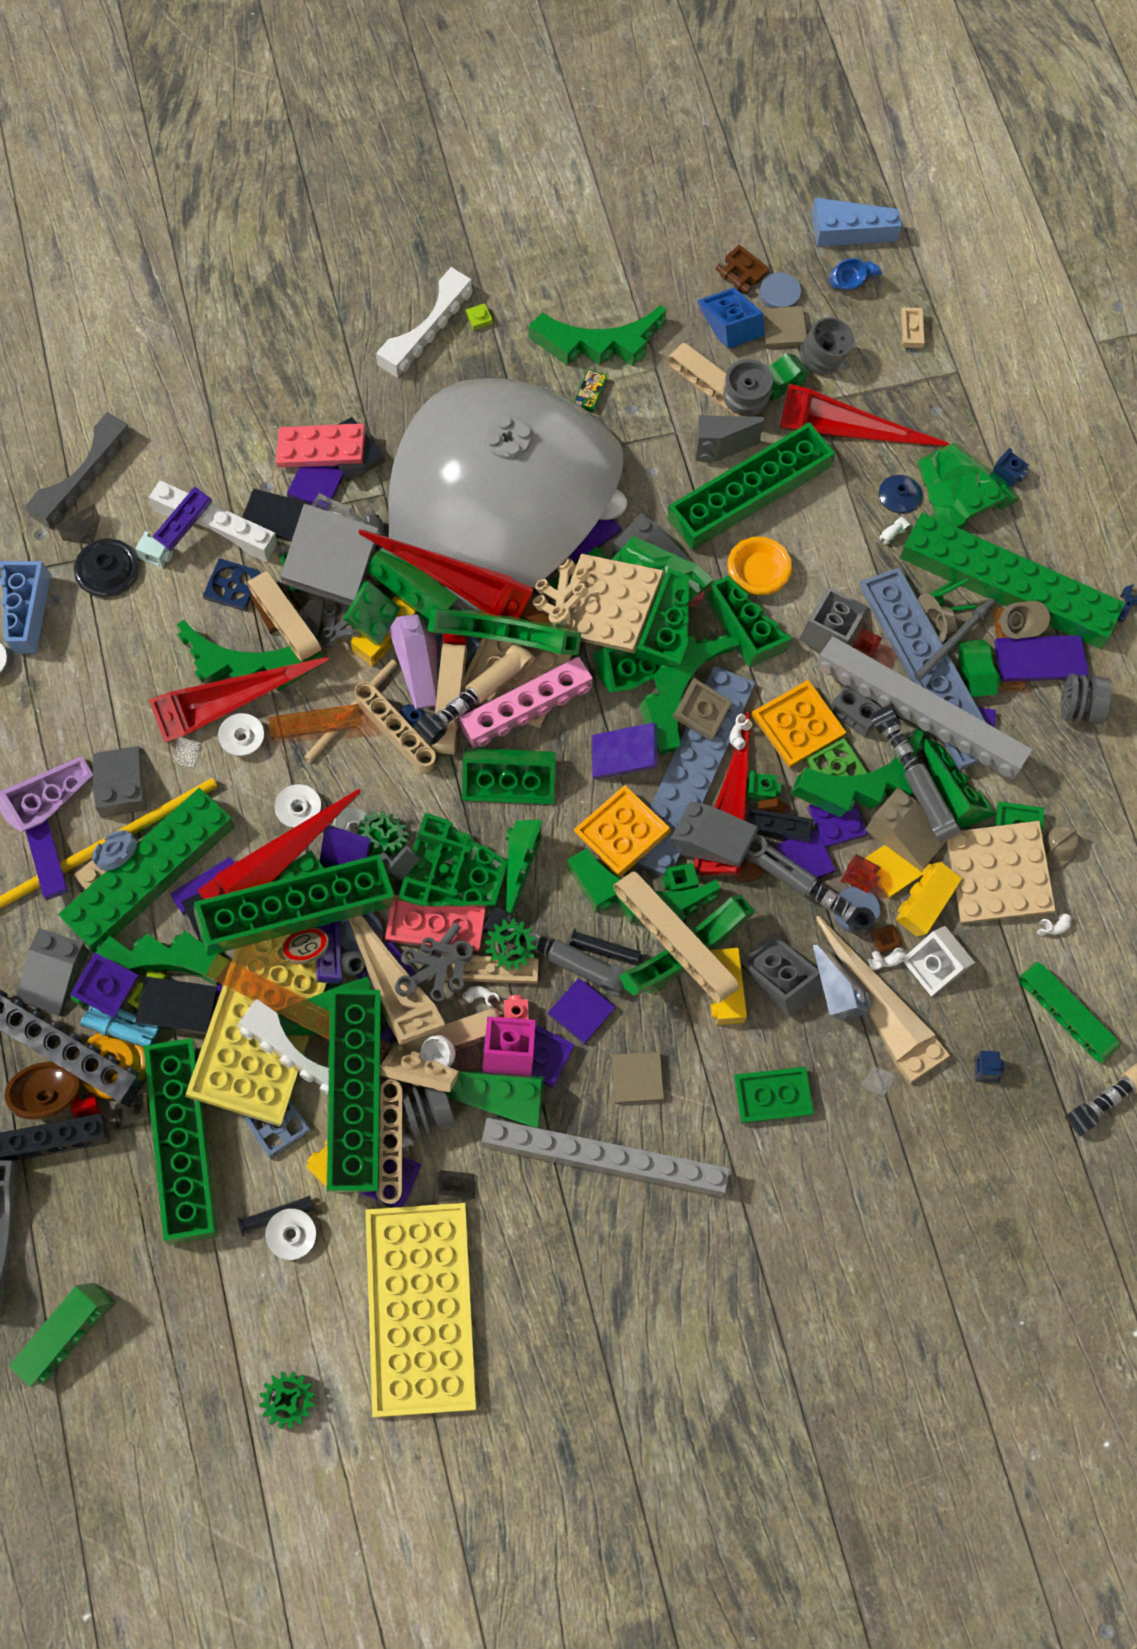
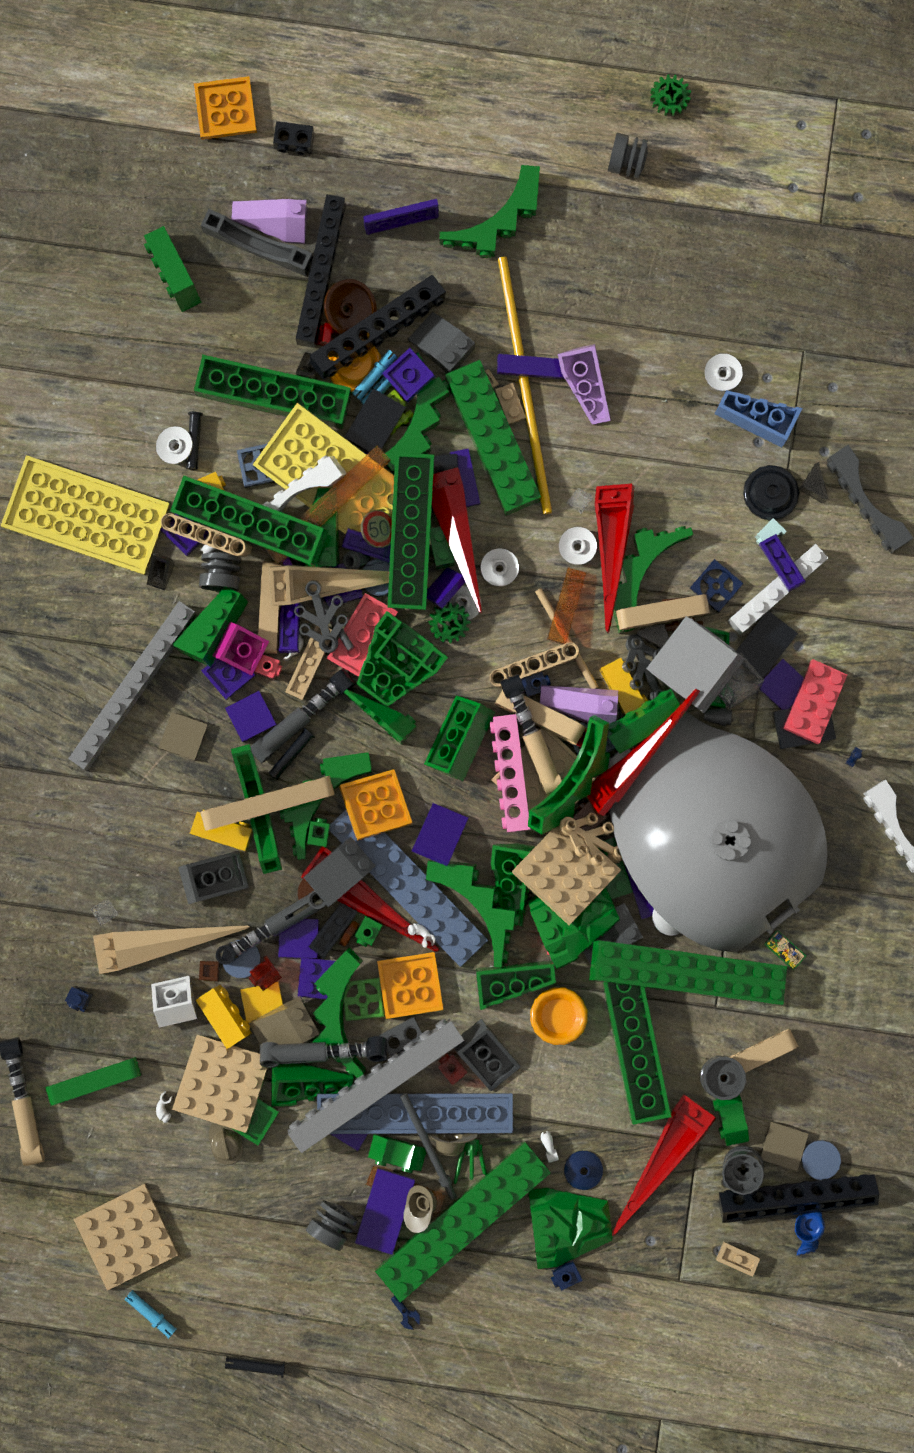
camera: 115 degrees right, 15 degrees up
sand blue tile [92,830,137,871] -> none
dark grey slope [93,746,147,818] -> none
green gear [259,1371,316,1430] -> none
green plate [343,581,400,645] -> none
tan wing [379,1043,458,1092] -> none
dark grey panel [380,846,420,880] -> none
white hair [420,1035,456,1067] -> none
lime plate [466,303,493,331] -> none
green gear [485,918,537,971] -> none
green arch [529,305,667,366] -> none
green wedge [635,568,689,666] -> none
dark tan tile [673,678,732,741] -> none
dark grey slope [695,415,764,462] -> none
blue slope [697,288,765,348] -> none
reddish brown plate [715,244,770,294] -> none
green plate [733,1067,814,1124] -> none
medium blue wedge [811,197,902,247] -> none
slope [813,945,871,1021] -> none
white arm [868,948,906,970] -> none
none -> dark purple tile [279,603,300,653]
none -> green brick [589,940,787,1005]
none -> black brick [719,1174,880,1223]
none -> dark blue bar [845,747,862,767]

